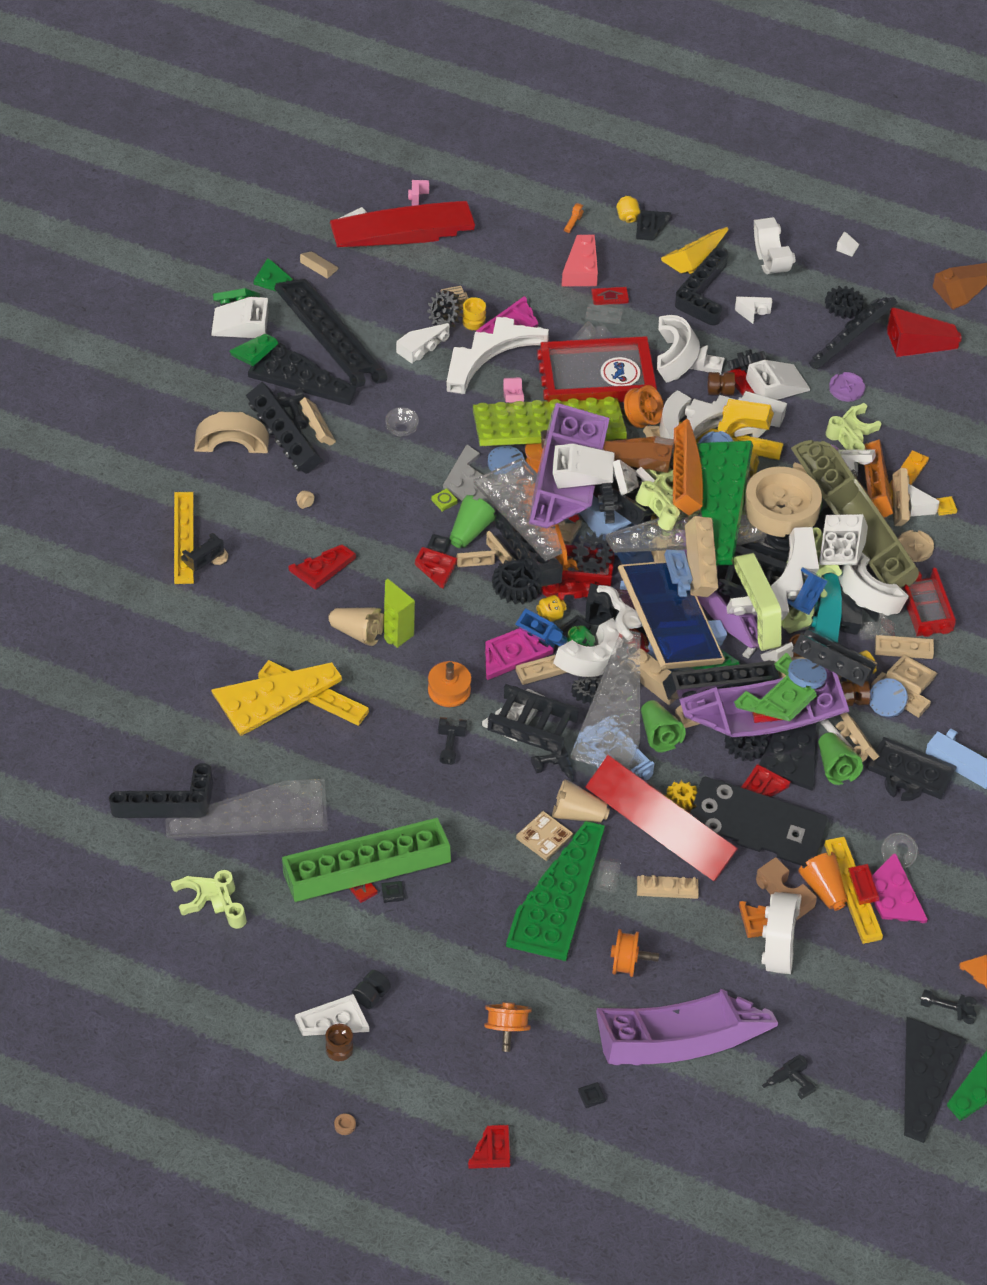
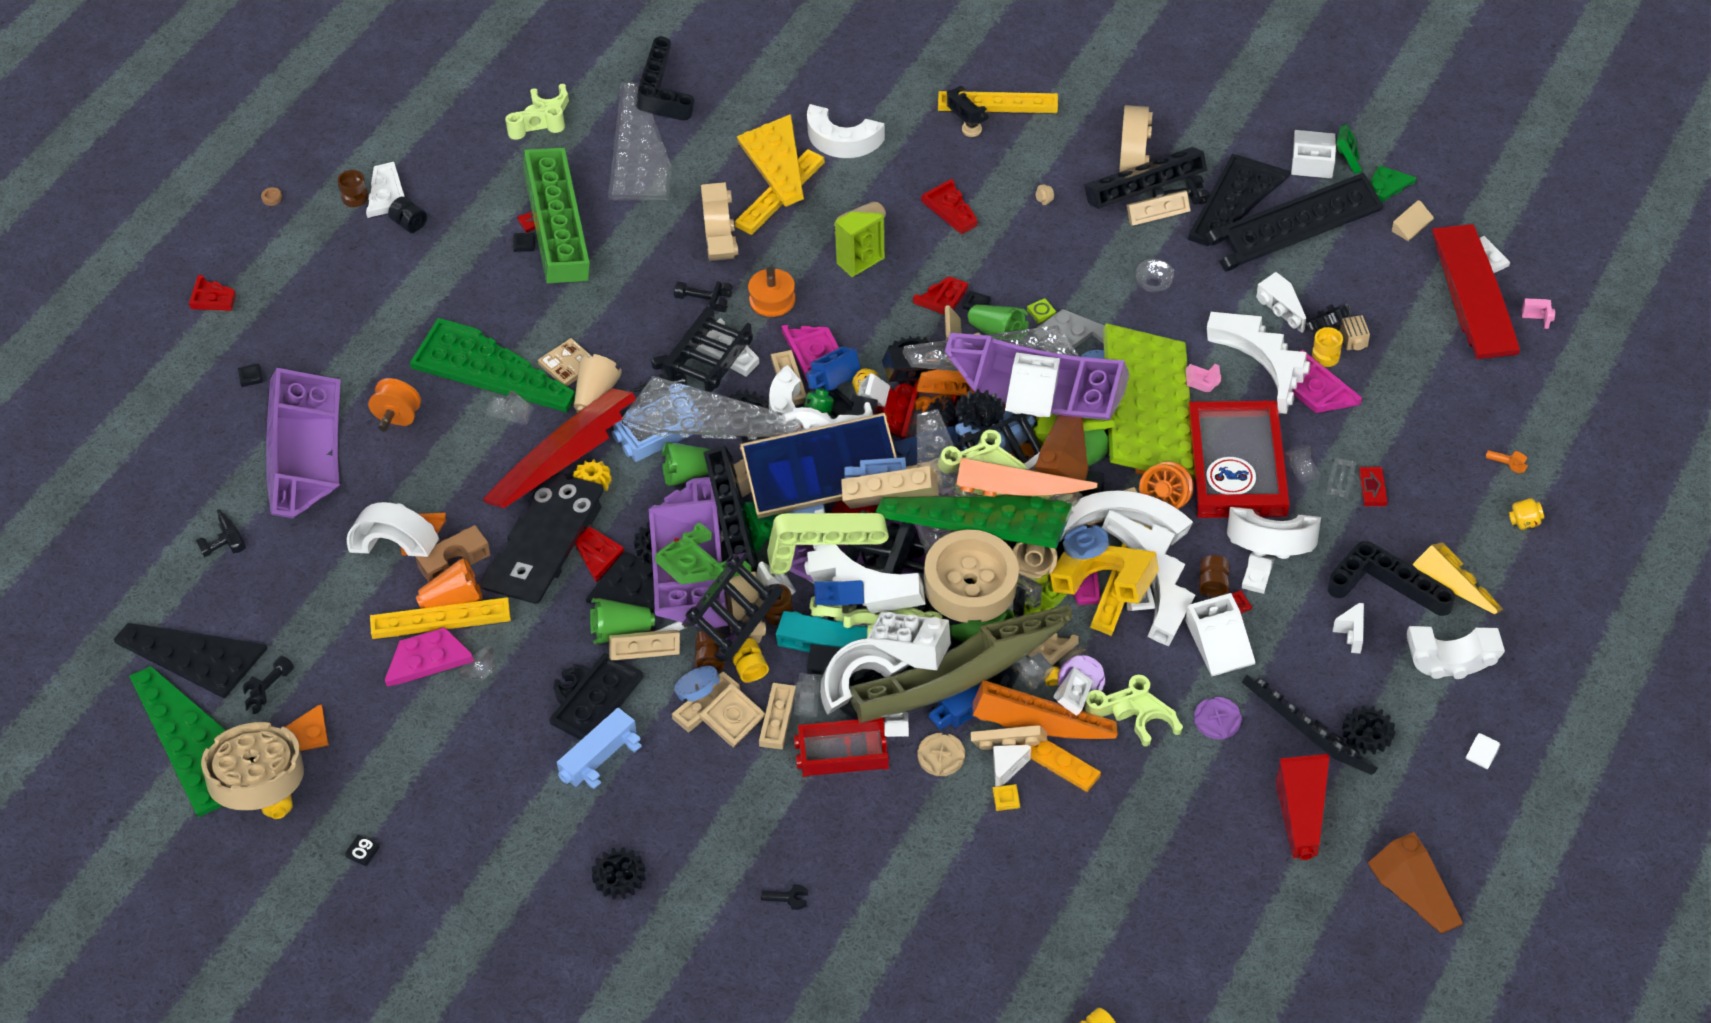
camera: 100 degrees right, 0 degrees up
green wing [230,333,278,366] -> none
orange wheel [484,1002,532,1052] -> none
coral wedge [562,235,598,286] -> none
white wing [613,460,639,495] -> none
black wing [636,210,671,241] -> none
tan plate [637,875,698,899] -> none
black gear [727,349,766,371] -> none
medium blue tile [788,659,827,689] -> none
red tile [848,864,879,905] -> none
none -> tan brick [701,182,738,261]
none -> white brick [807,104,885,158]
none -> white slope [857,373,890,407]

